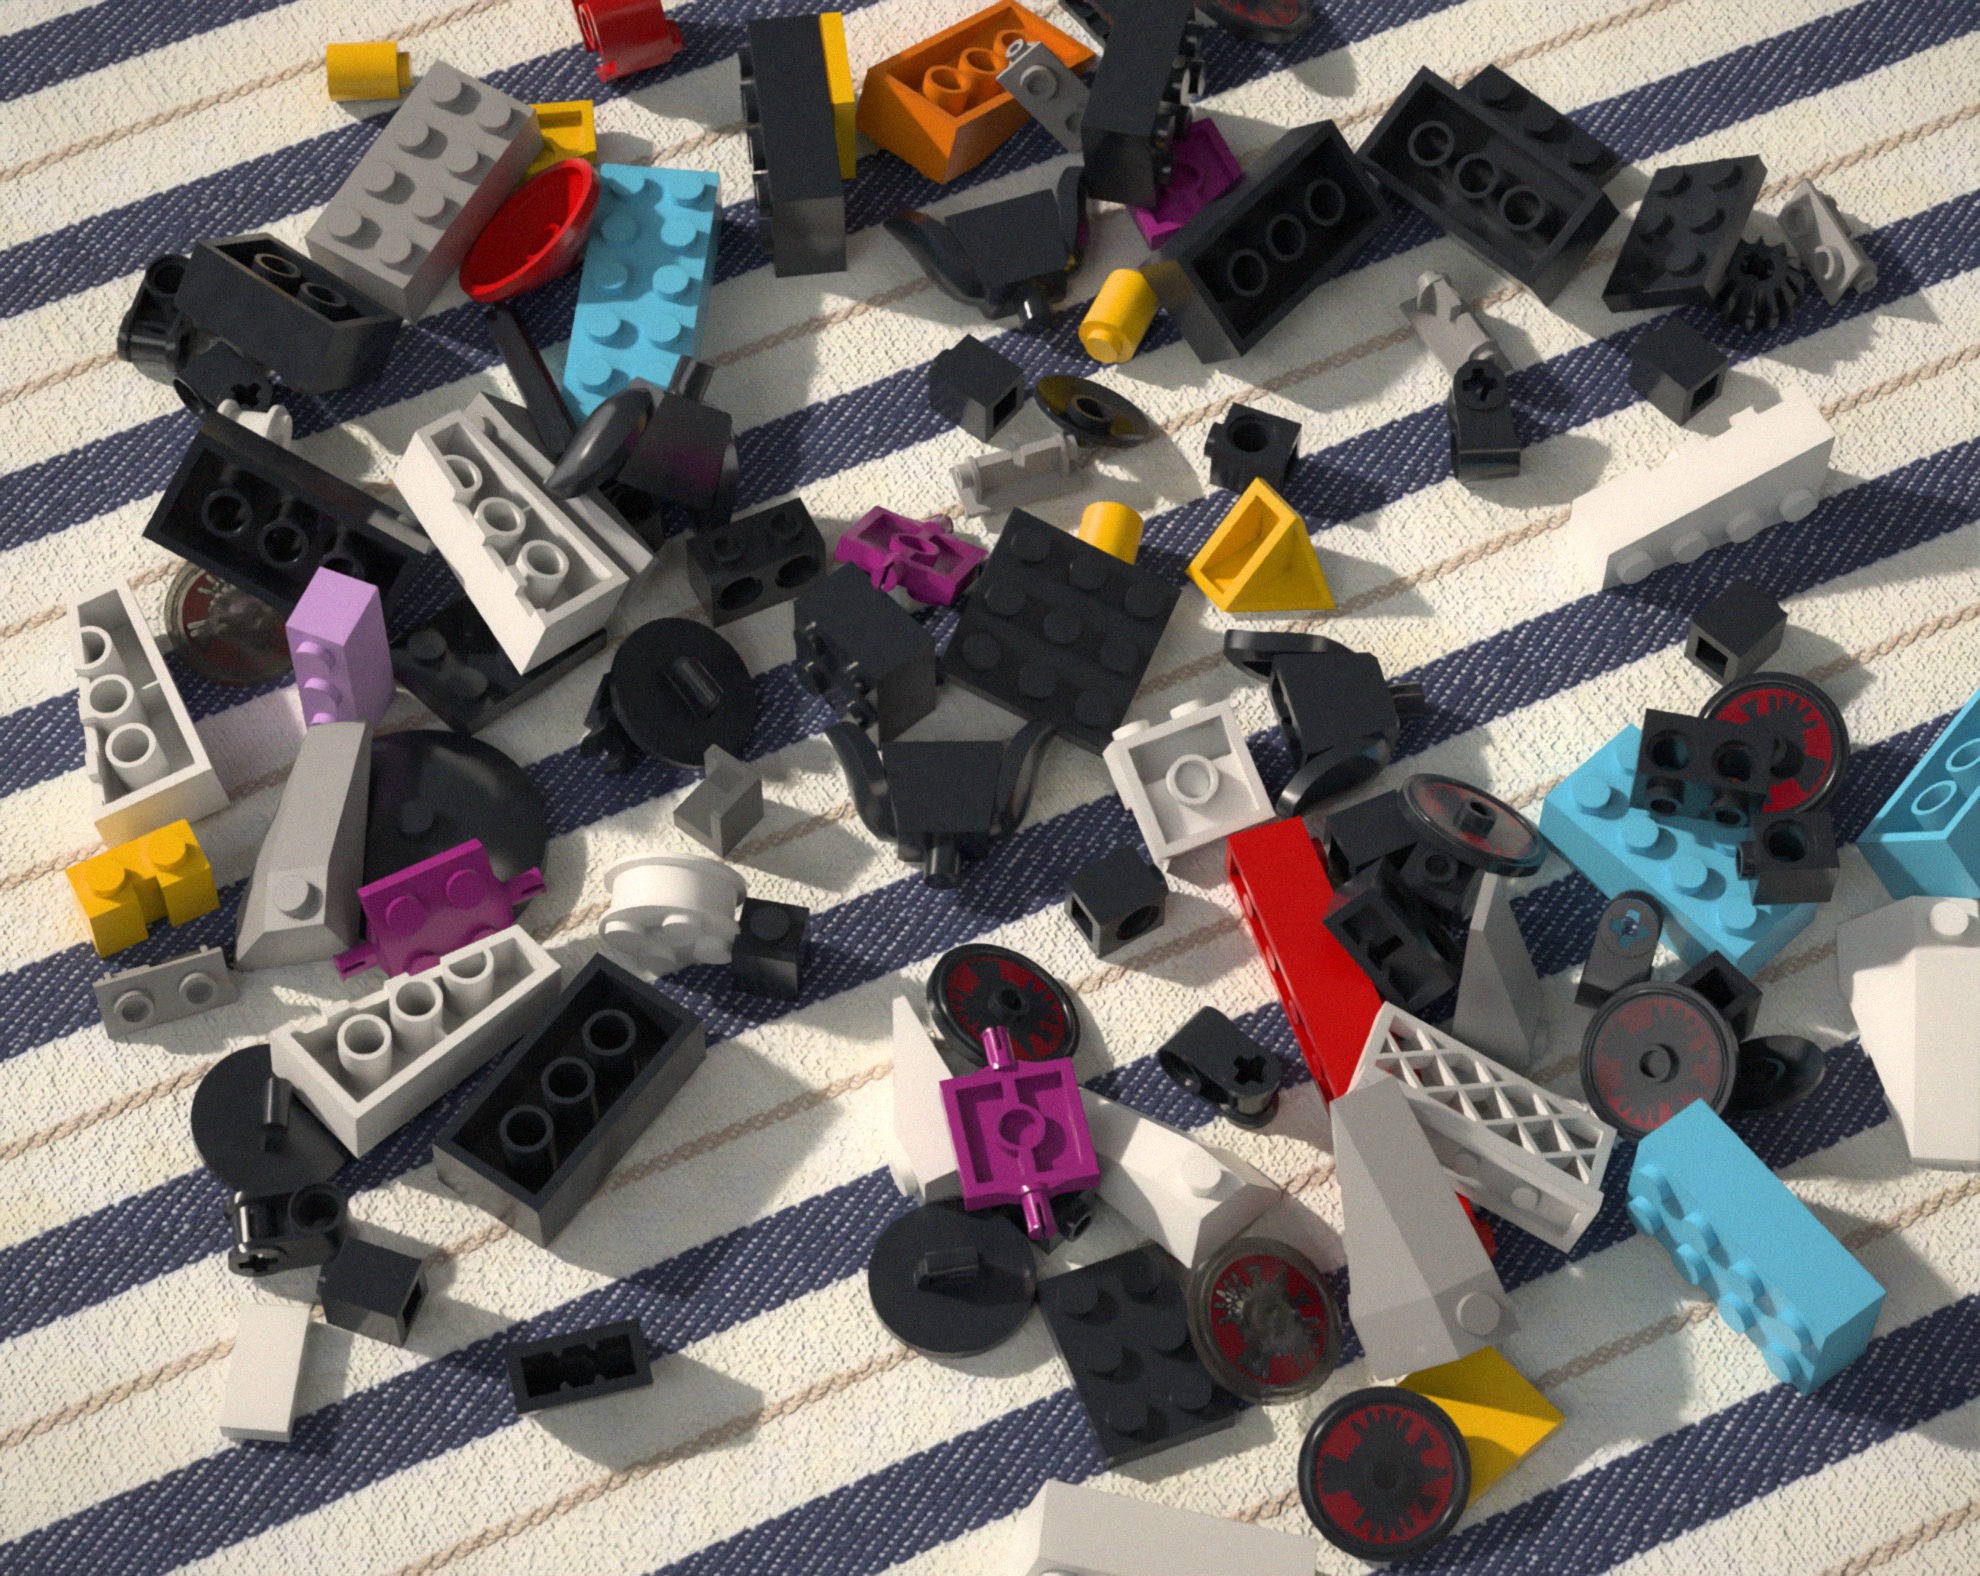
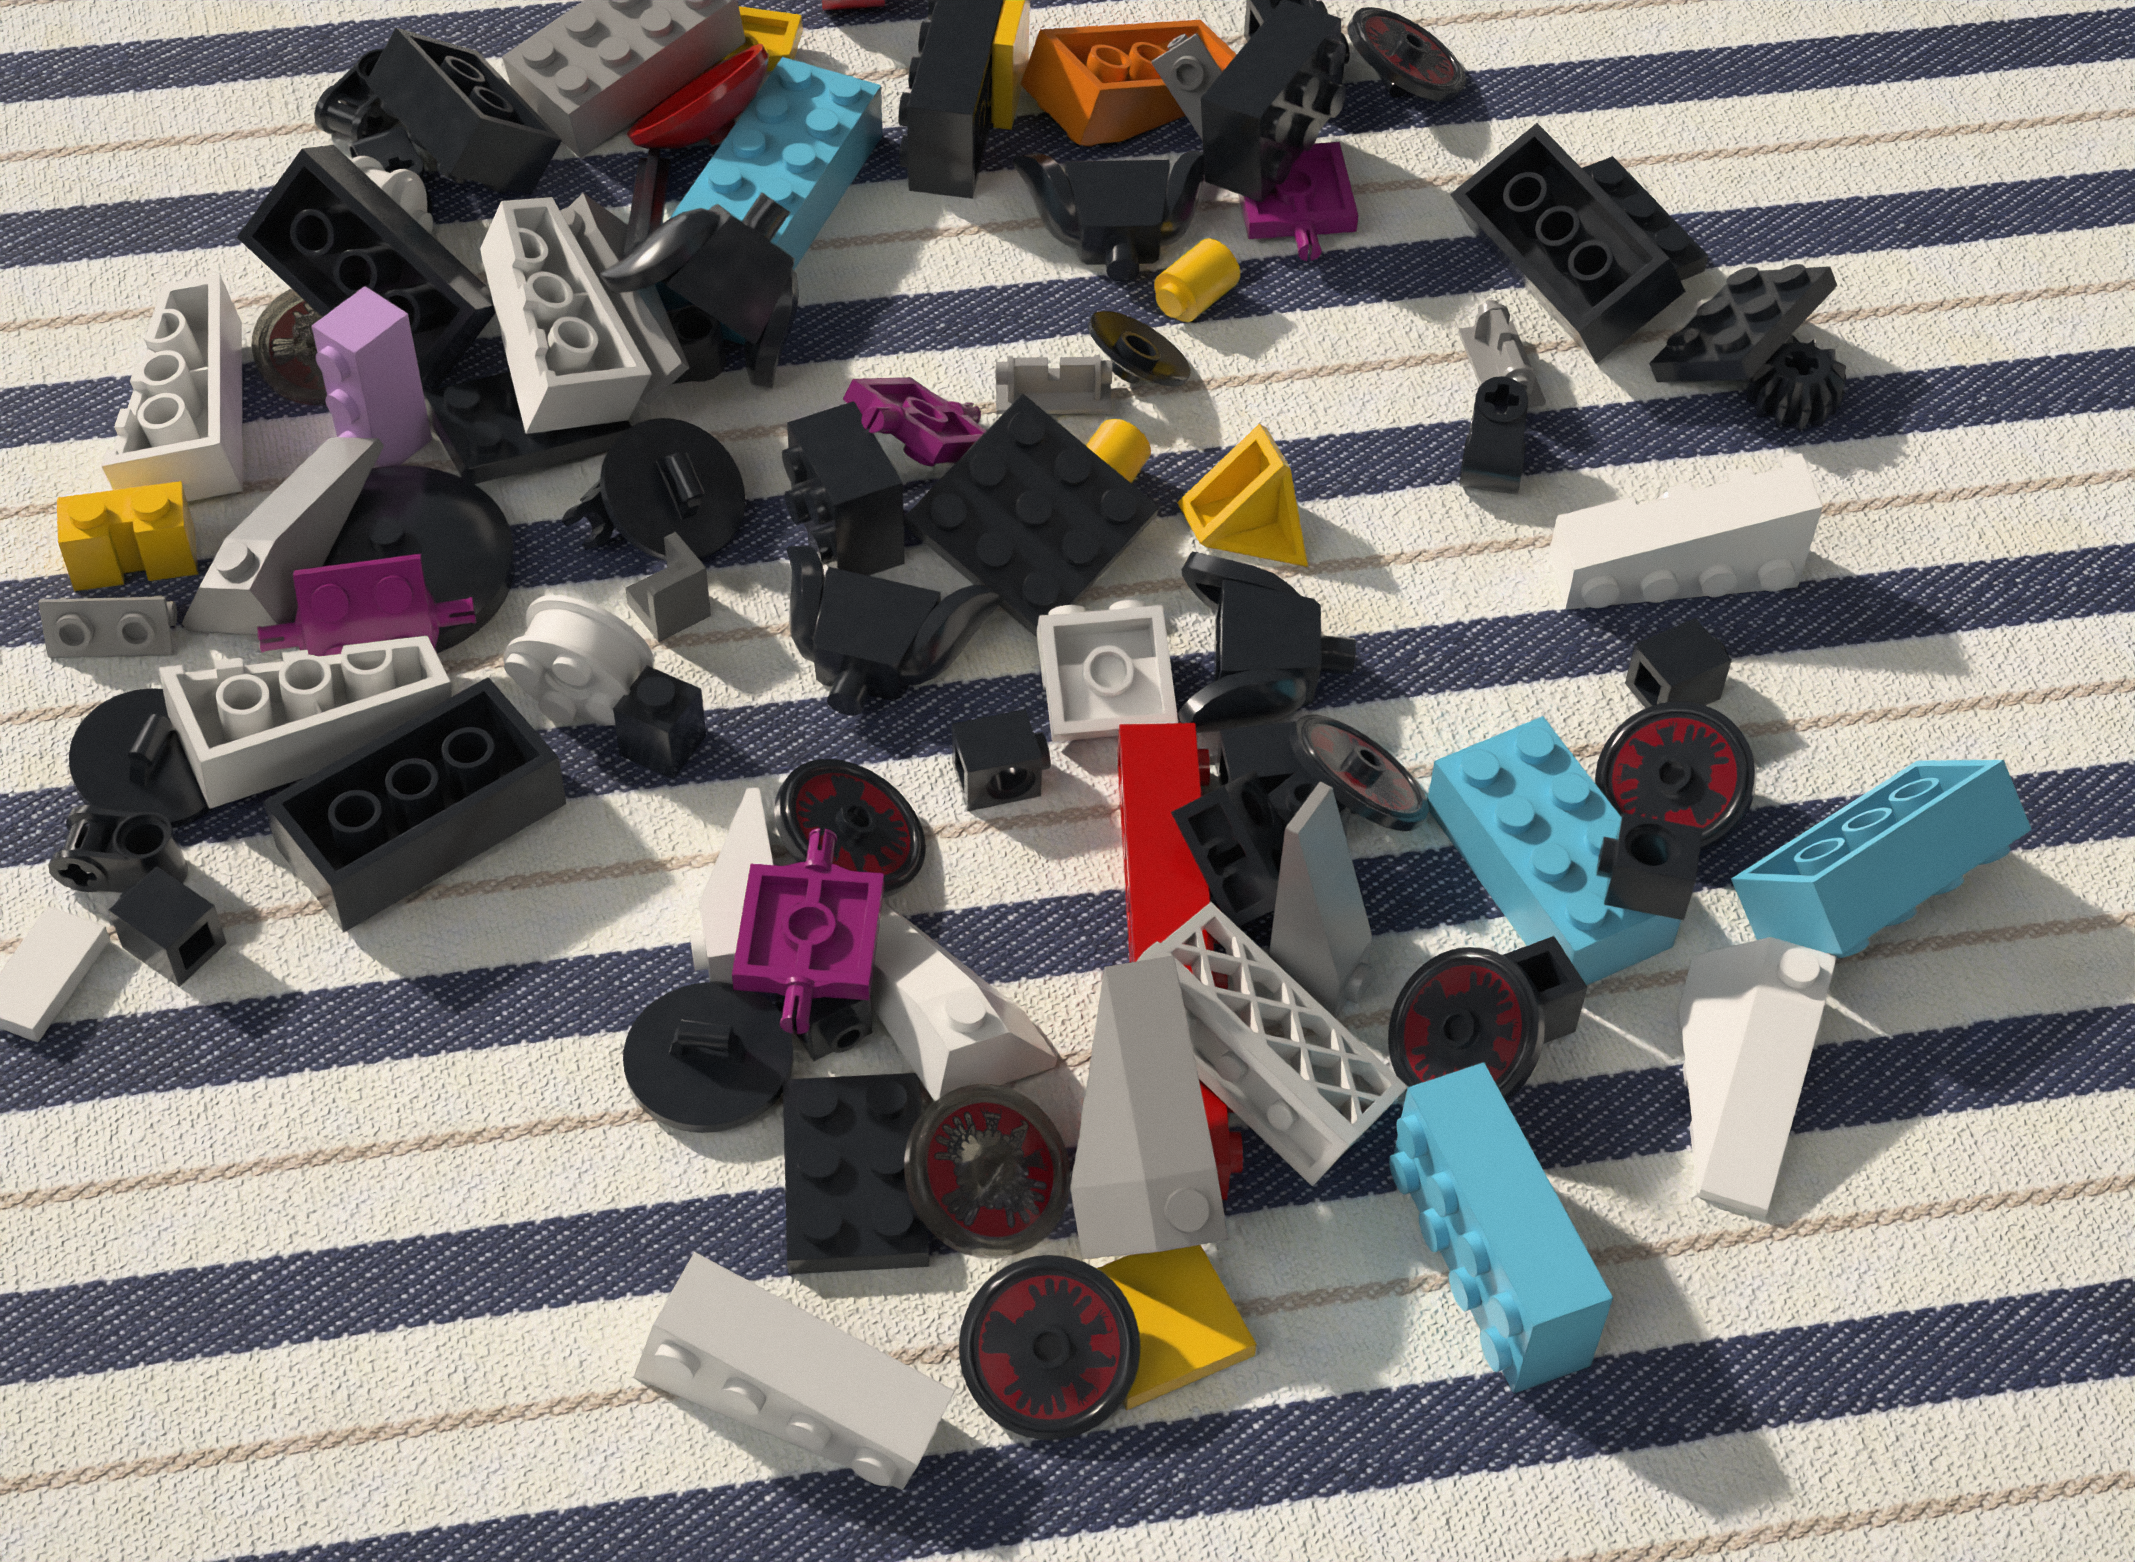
camera: 15 degrees right, 5 degrees down
black brick [503,1317,654,1418] -> none
black brick [686,497,827,629] -> none
black brick [928,333,1025,444] -> none
black brick [1138,119,1395,364] -> none
black piece [1156,1006,1281,1130] -> none
black brick [1203,402,1302,497] -> none
black piece [1575,889,1664,1010] -> none
black brick [1628,316,1729,427] -> none
black brick [1629,708,1776,828] -> none
black dish [1723,1035,1826,1118] -> none
light grey hinge [1776,178,1878,306] -> none

